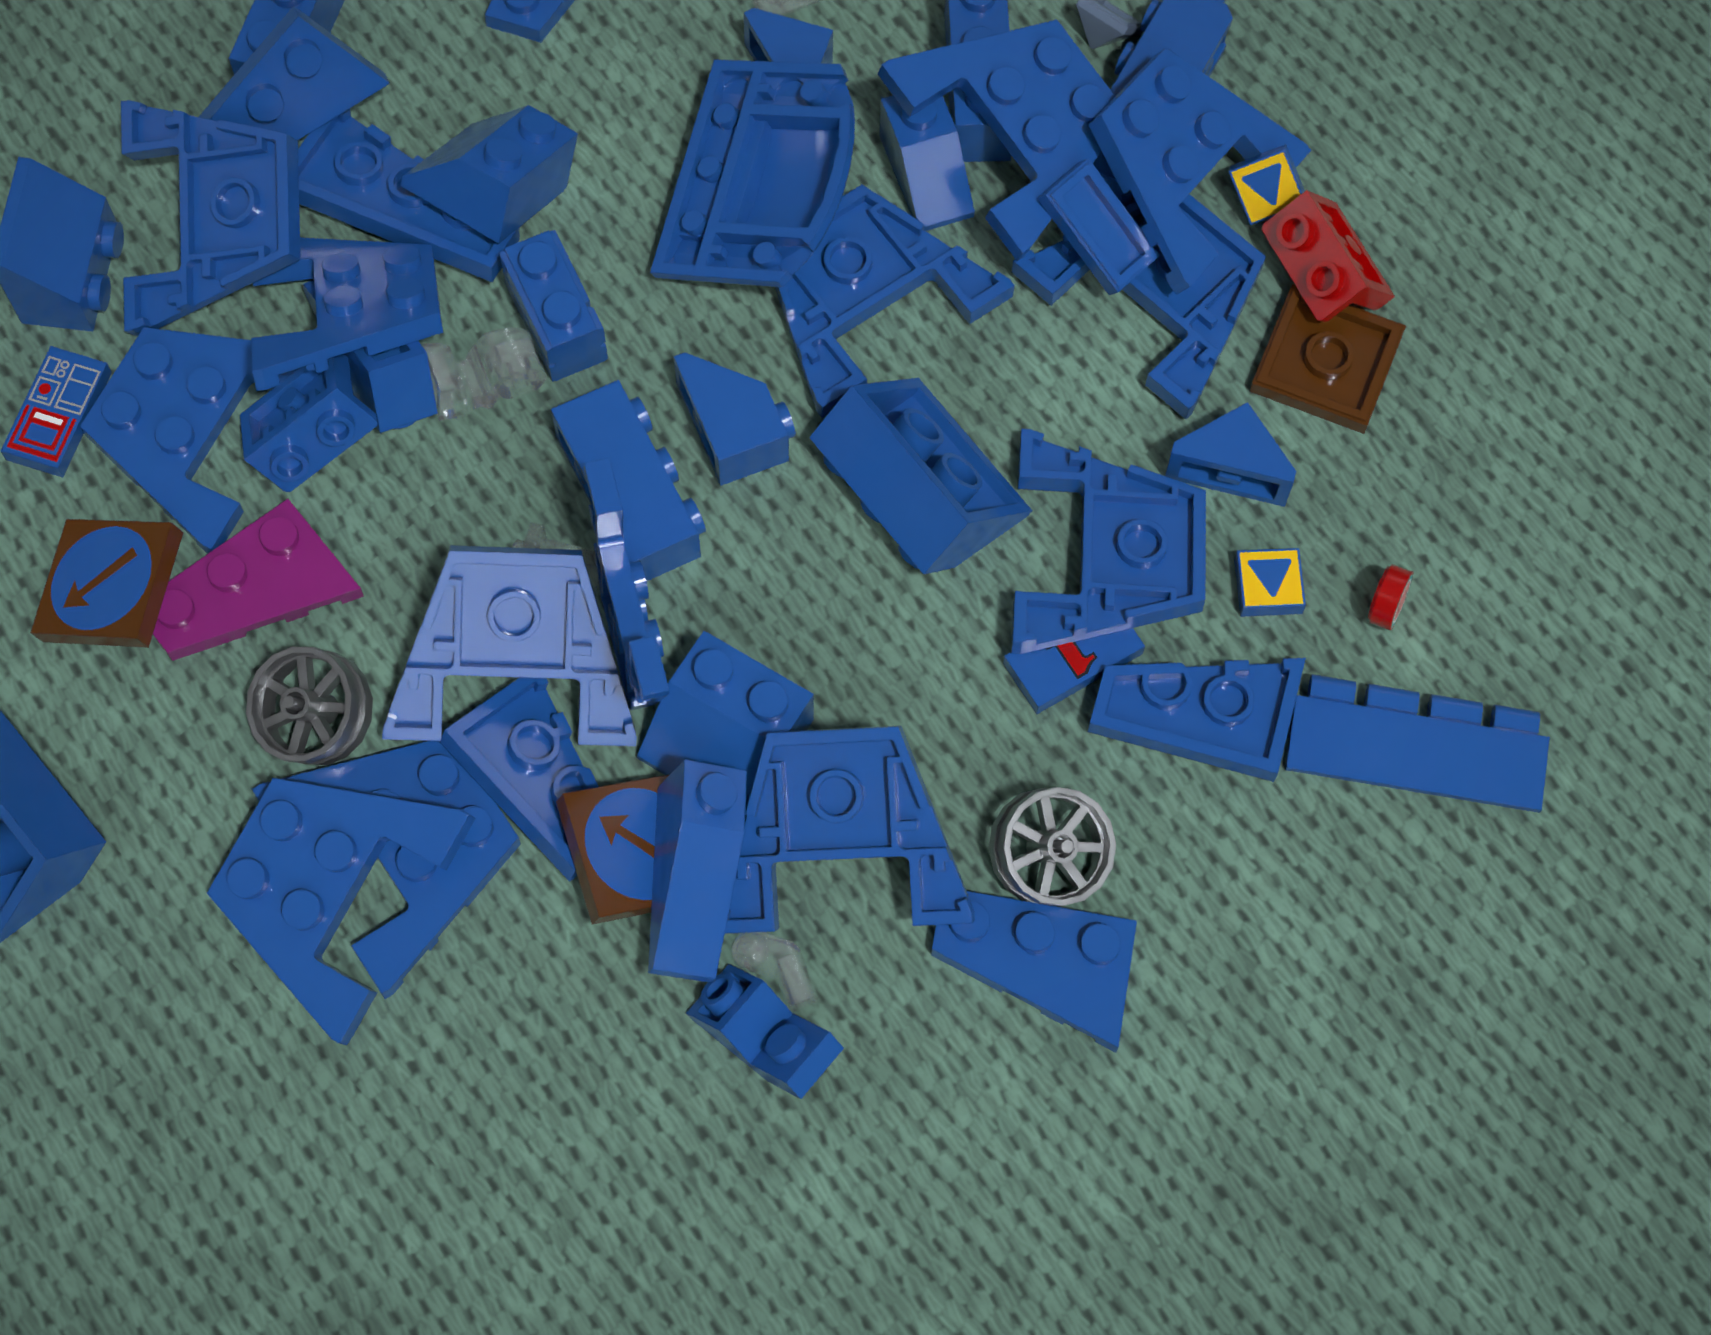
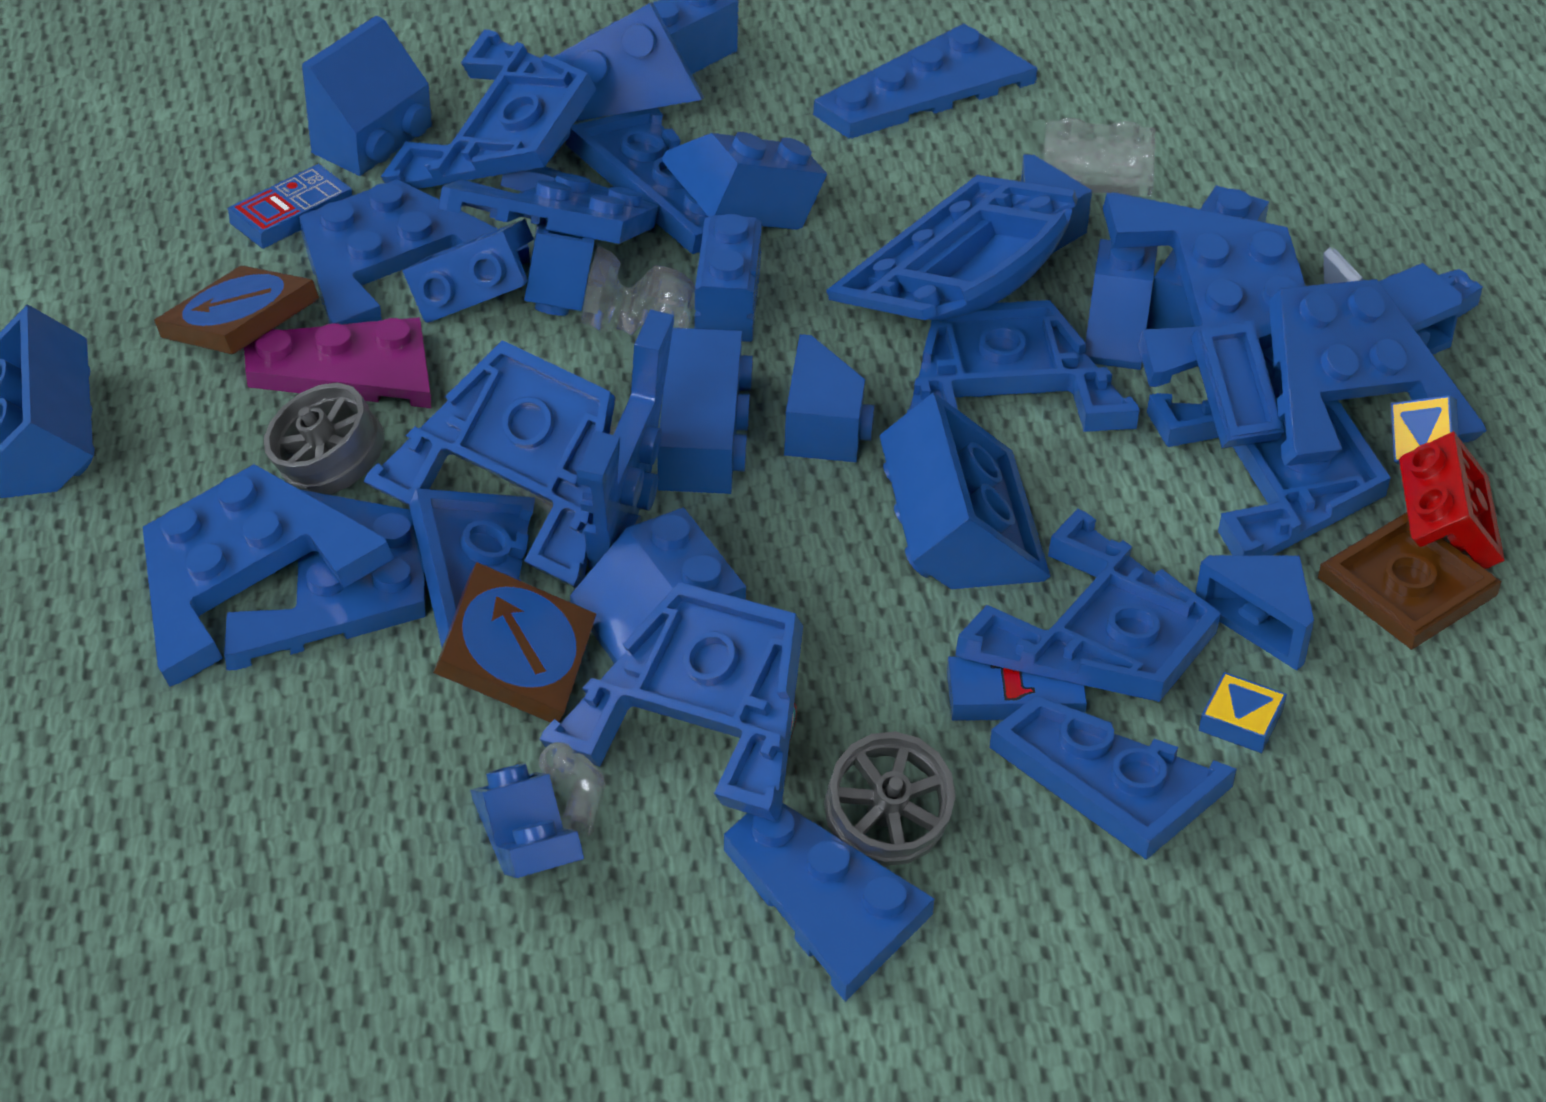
camera: 30 degrees right, 25 degrees down
blue slope [648,759,747,983] -> none
blue windscreen [1285,674,1550,813] -> none
red tile [1368,564,1414,631] -> none

